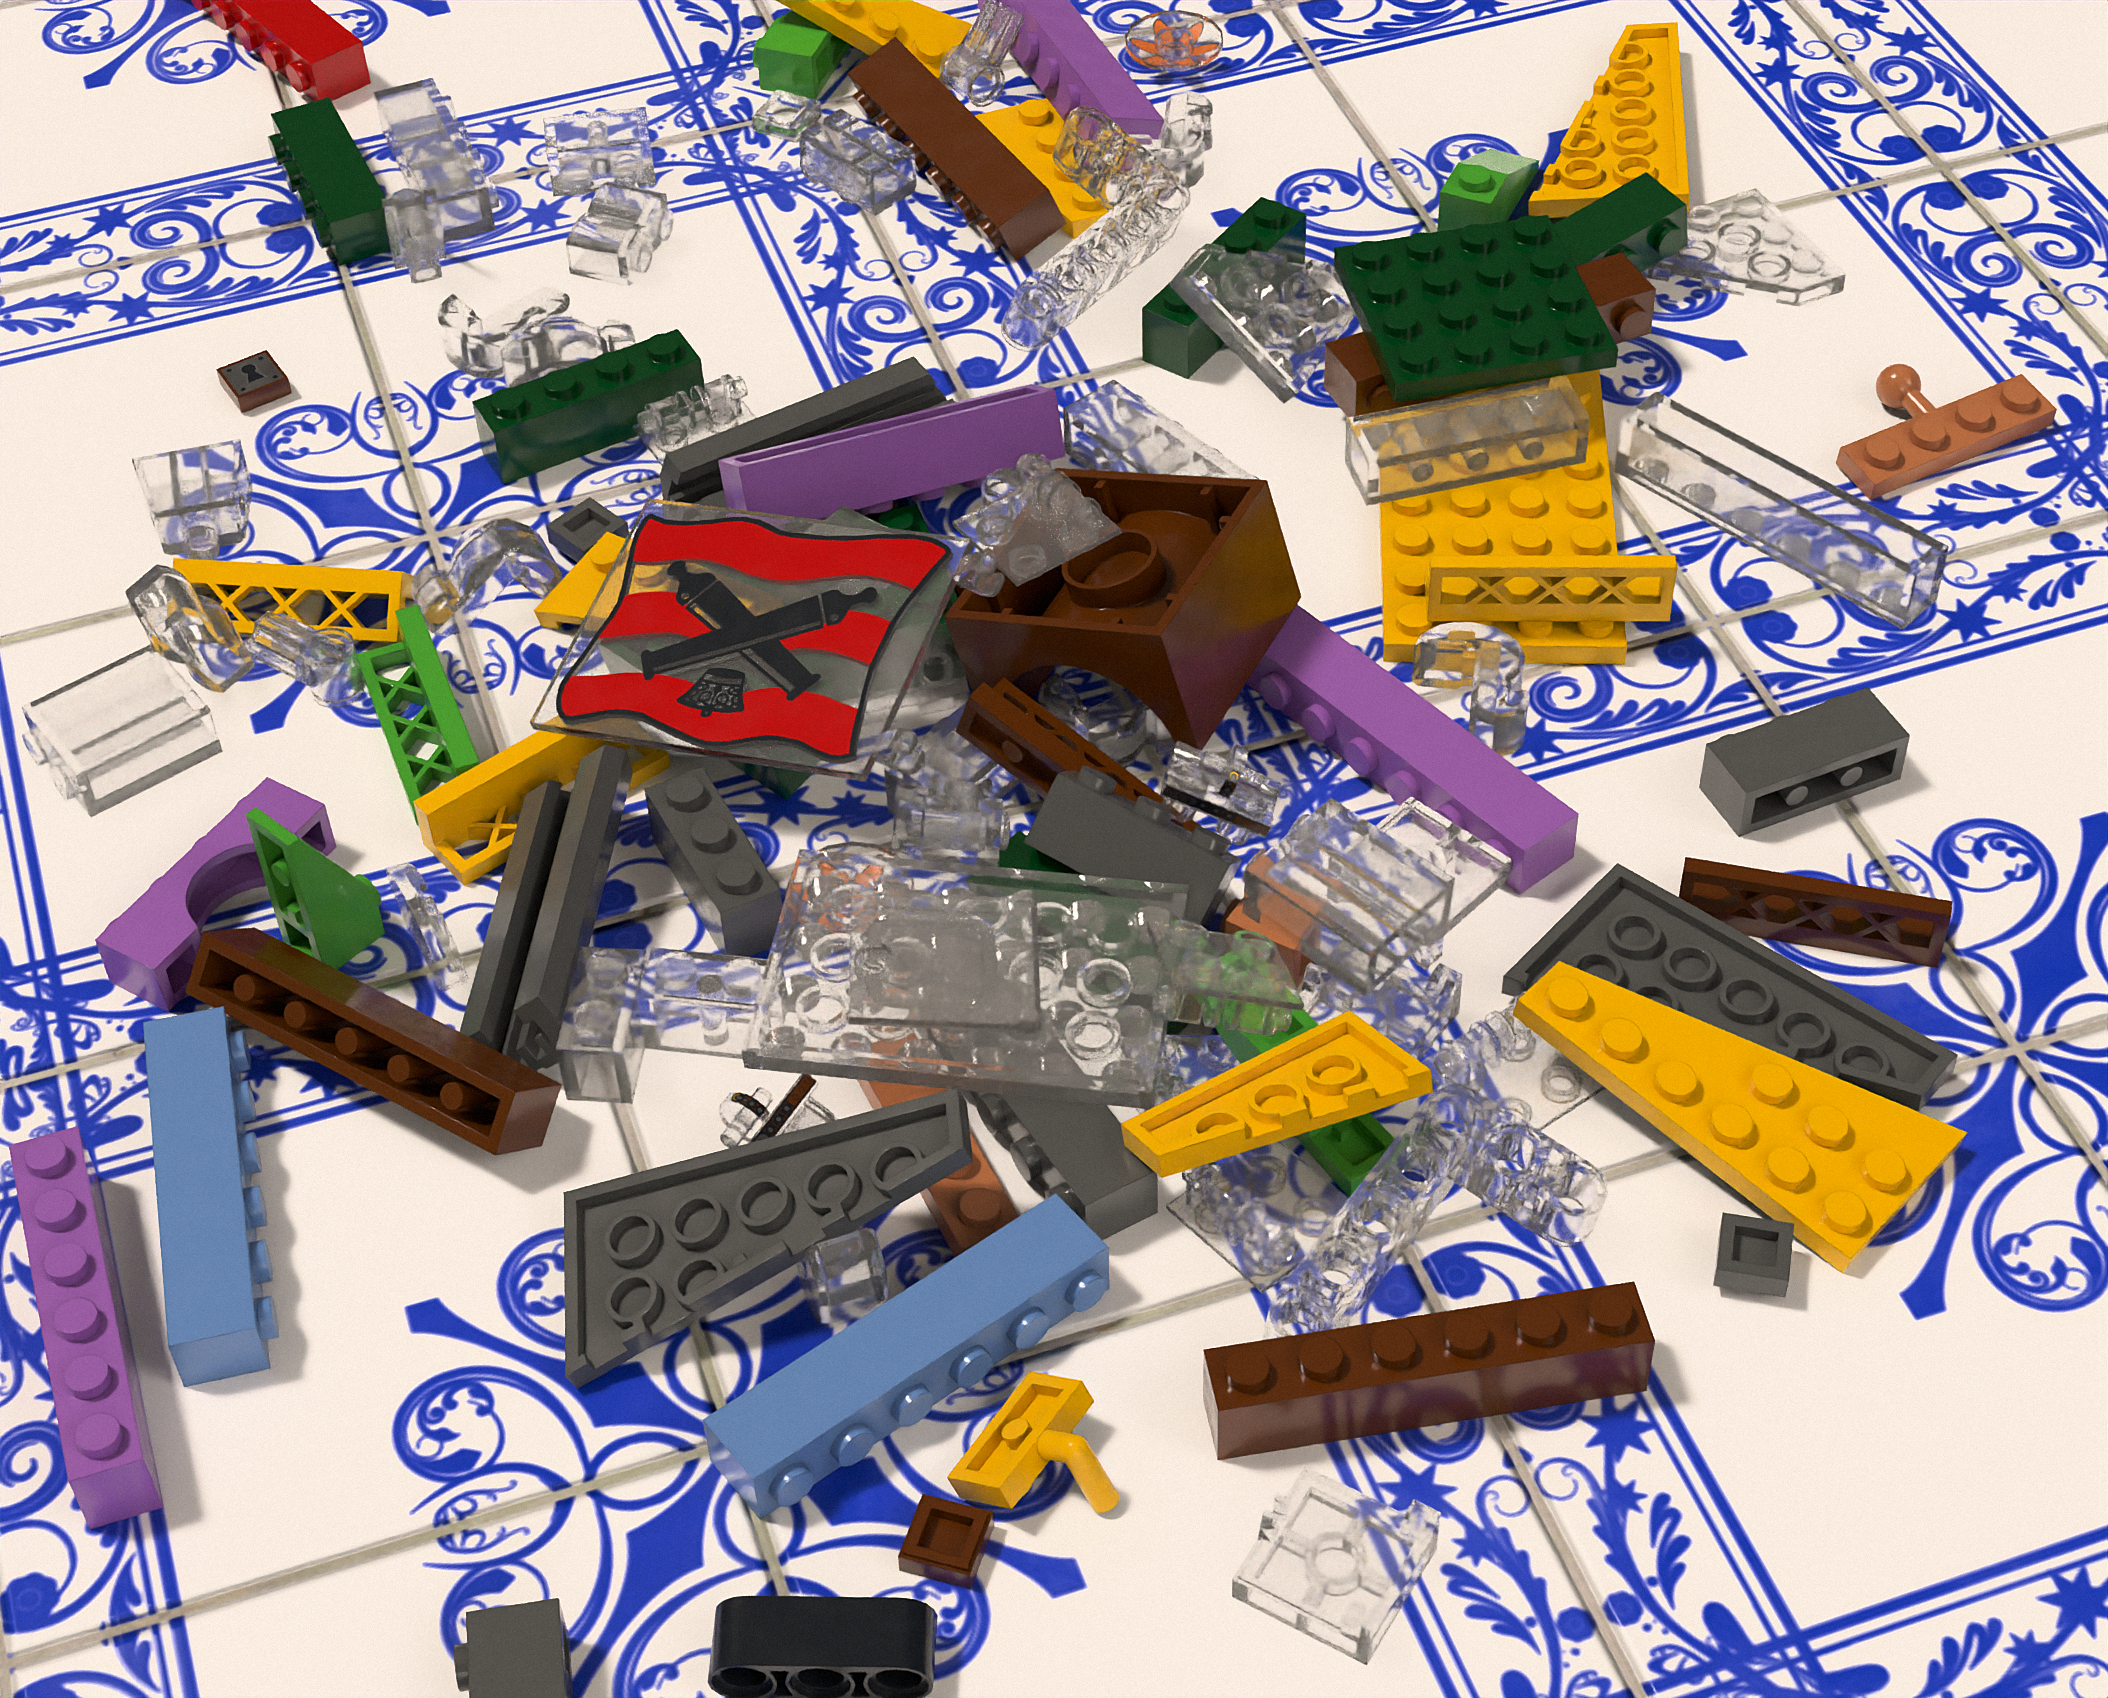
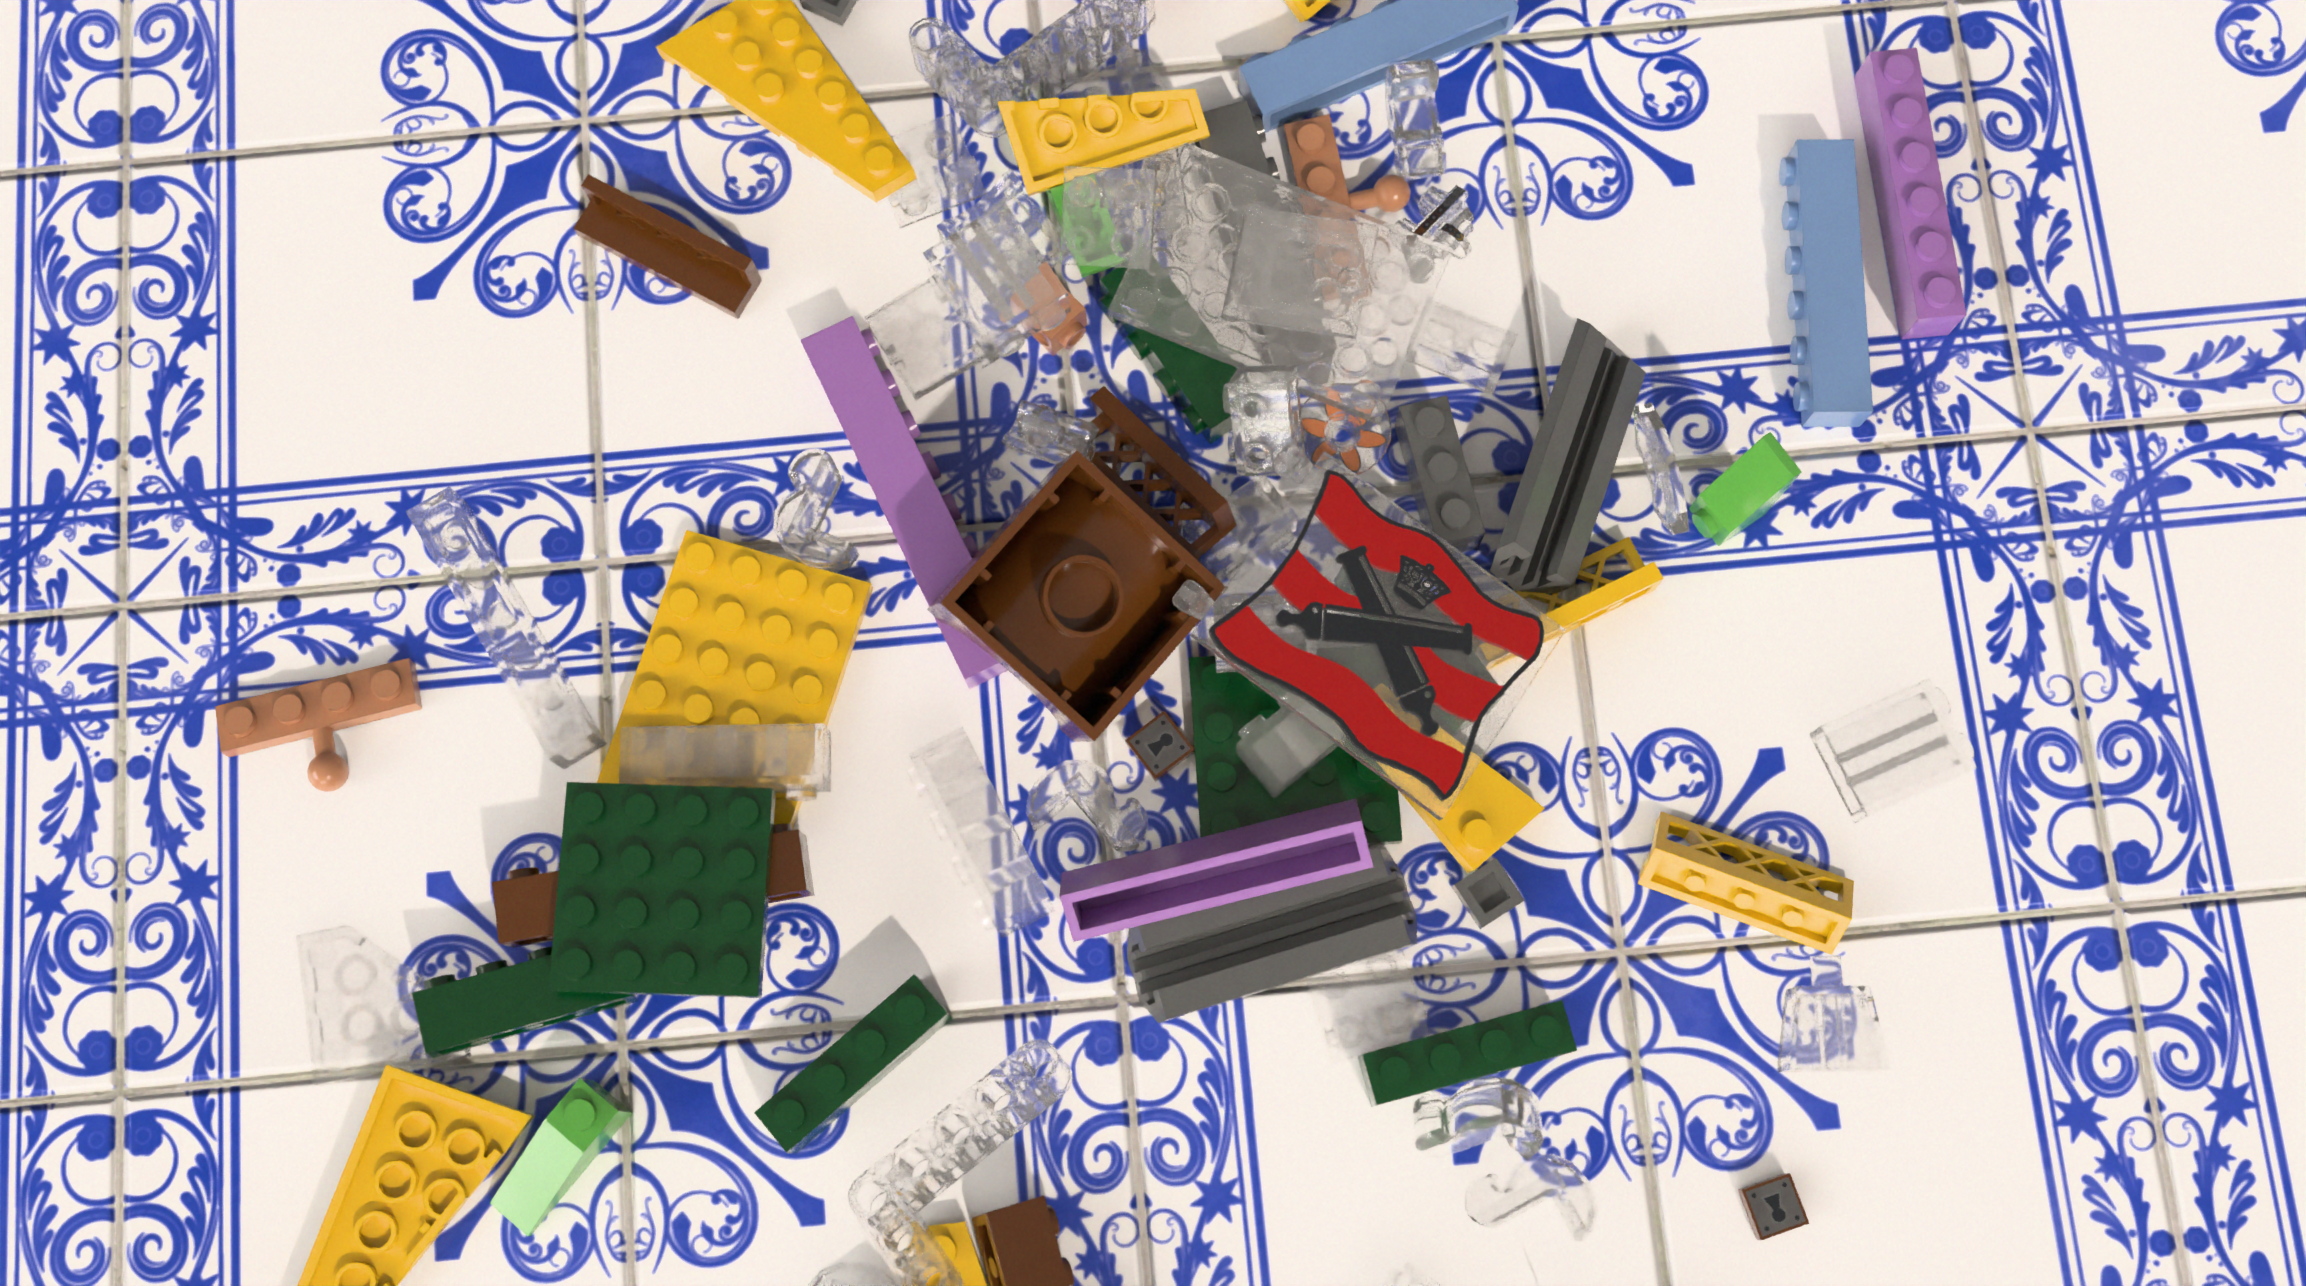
camera: 165 degrees left, 30 degrees up
medium lavender arch [95,777,337,1012] -> none
clear brick [124,564,255,693] -> none
reddish brown brick [185,927,562,1156] -> none
clear piece [247,611,365,708] -> none
bright green fence [356,605,480,826] -> none
clear animal [410,518,562,636] -> none
clear brick [556,947,656,1104] -> none
dark grey wing [563,1088,973,1389] -> none
clear hinge [952,453,1122,586] -> none
dark grey brick [1024,766,1243,934] -> none
clear plate [1169,243,1355,404] -> none
yellow fence [1424,555,1677,621] -> none
dark grey wing [1501,863,1958,1112] -> none
dark grey brick [1699,687,1910,837] -> none

